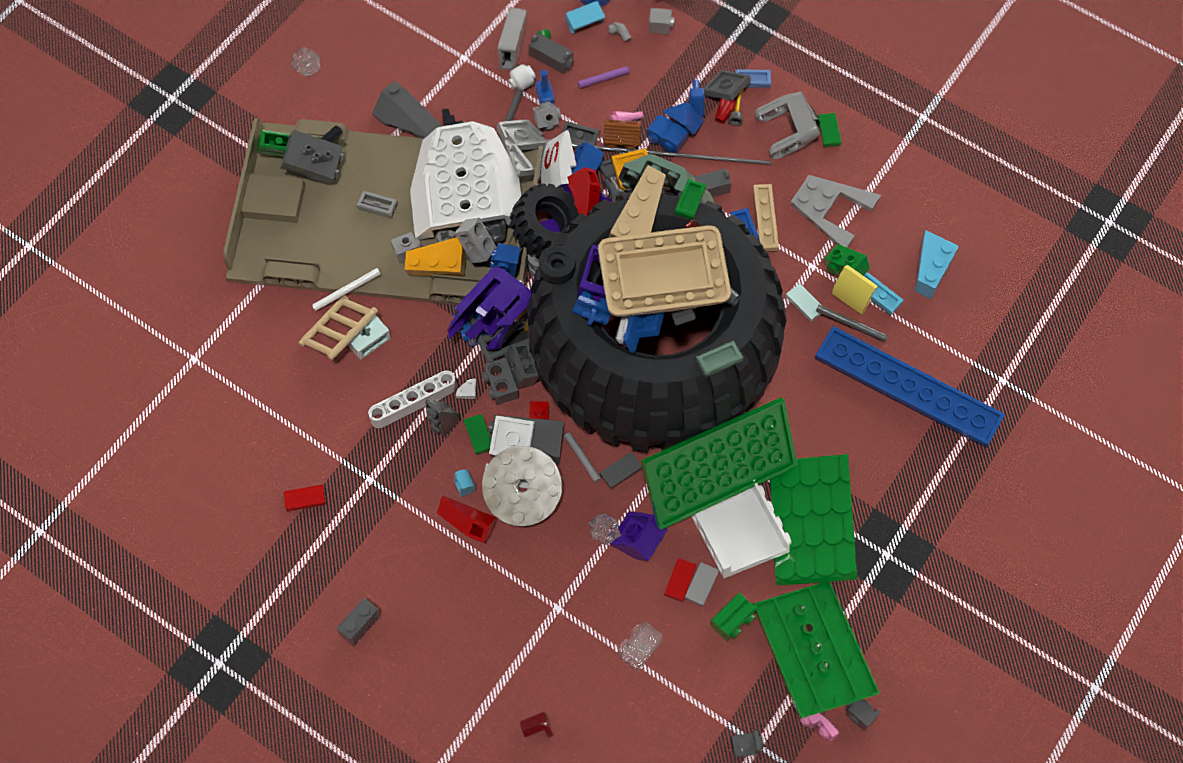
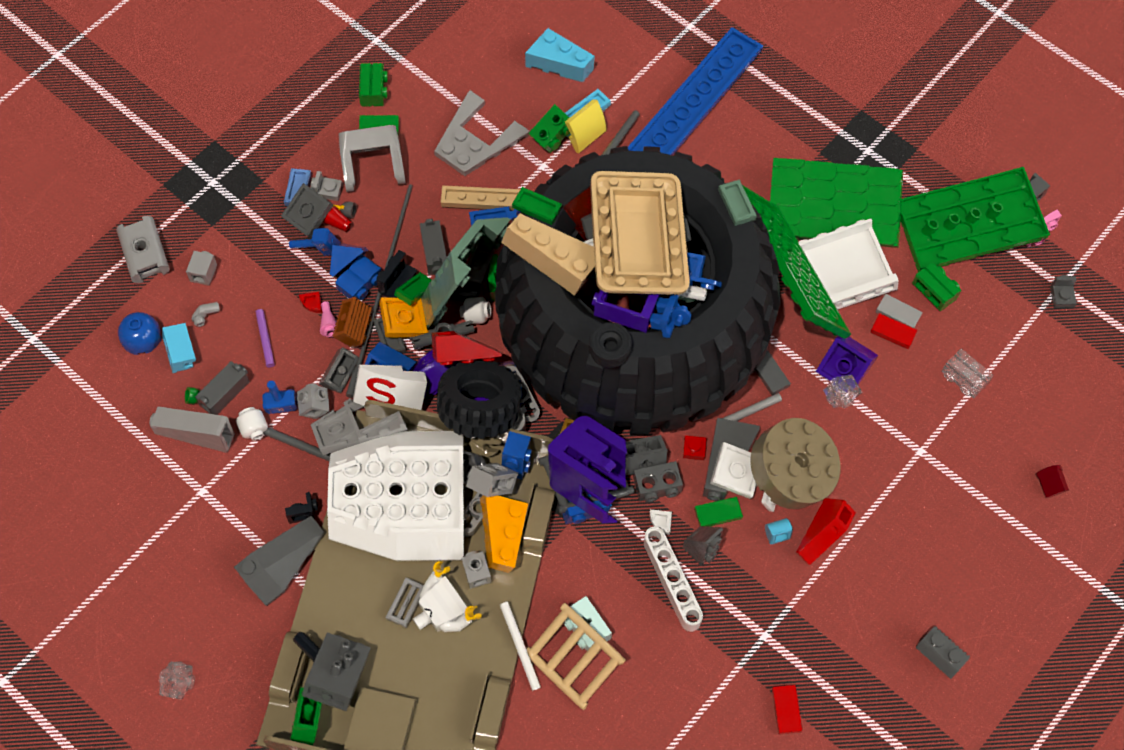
camera: 85 degrees left, 0 degrees up
none -> red tile [299,292,322,313]
none -> light grey bracket [311,171,343,201]
none -> green brick [359,63,388,107]
none -> black bracket [376,250,417,298]
none -> torso [413,561,482,632]

